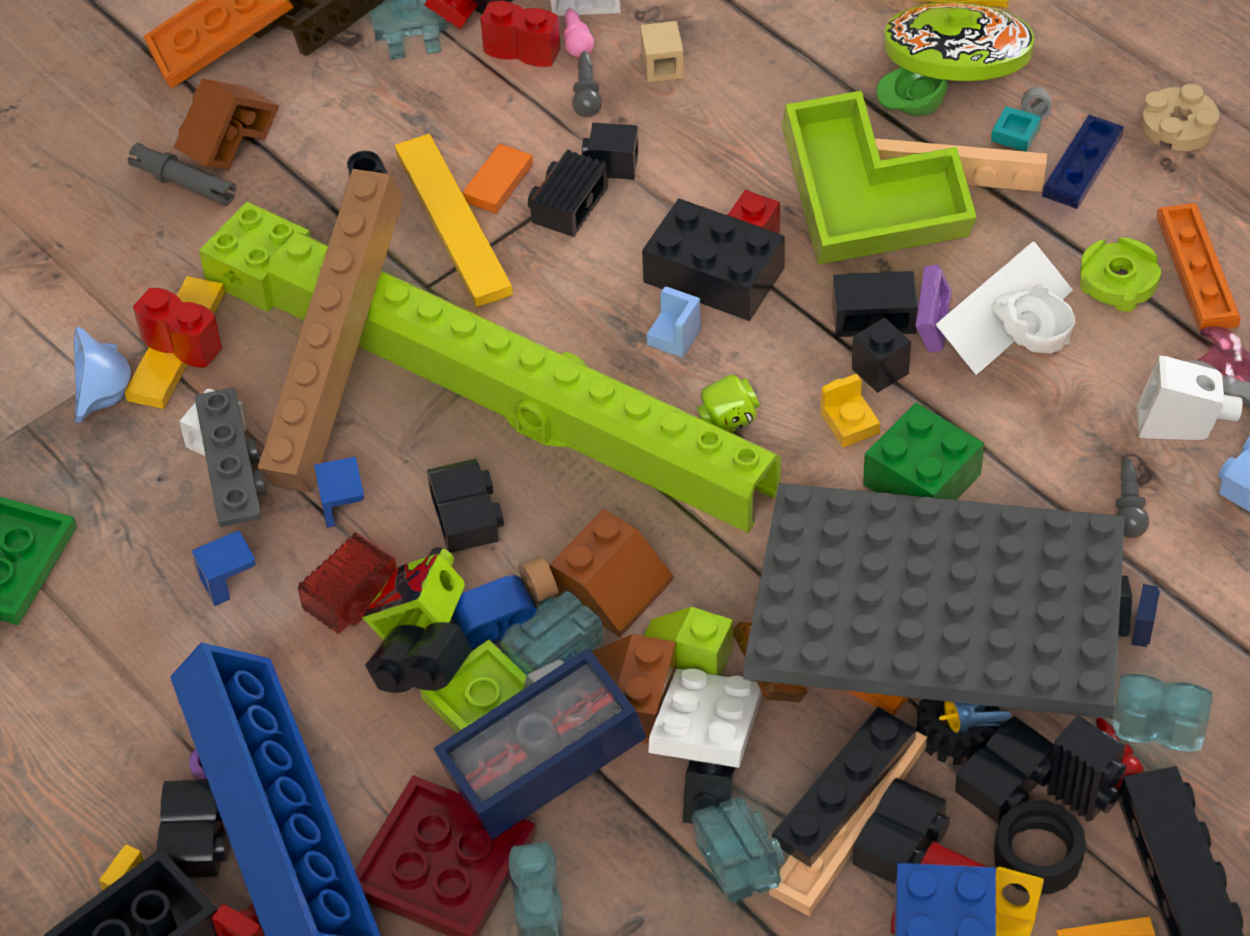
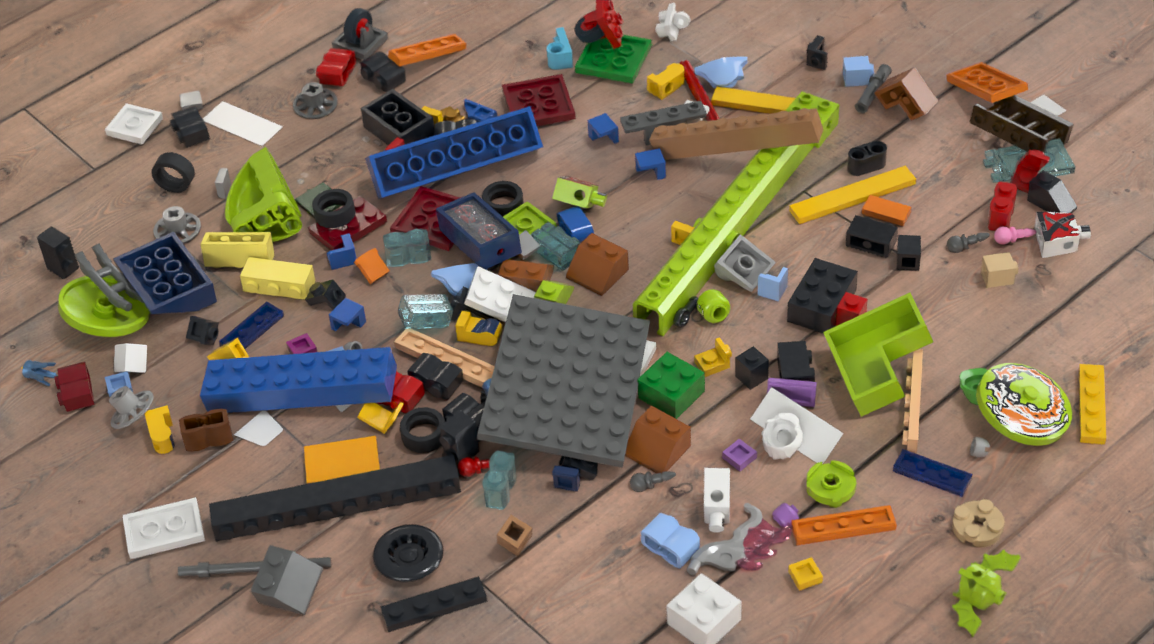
camera: 90 degrees right, 5 degrees down
red brick [133,288,223,368] -> none
clear red brick [298,532,397,634] -> none
black brick [365,622,472,693] -> none
black brick [427,459,504,553] -> none
medium nougat beam [518,556,559,603] -> none
black plate [772,706,916,867] -> none
teal plate [991,106,1041,152] -> none
none -> light blue hat [431,263,488,296]
none -> pearl gold piece [440,106,465,122]
none -> yellow leg [455,311,503,346]
none -> blue tile [464,99,497,122]
none -> black tyre [482,181,524,217]
none -> dark red plate [502,74,576,126]
none -> dark orange slope [625,406,691,473]
none -> yellow leg [647,63,685,100]
none -> yellow plate [671,221,695,245]
none -> red axle [679,60,720,121]
none -> light grey slope [714,234,776,292]
none -> medium lavender tile [722,439,757,471]
none -> medium lavender piece [772,503,799,528]
none -> black bracket [806,35,828,70]
none -> light blue brick [842,56,874,87]

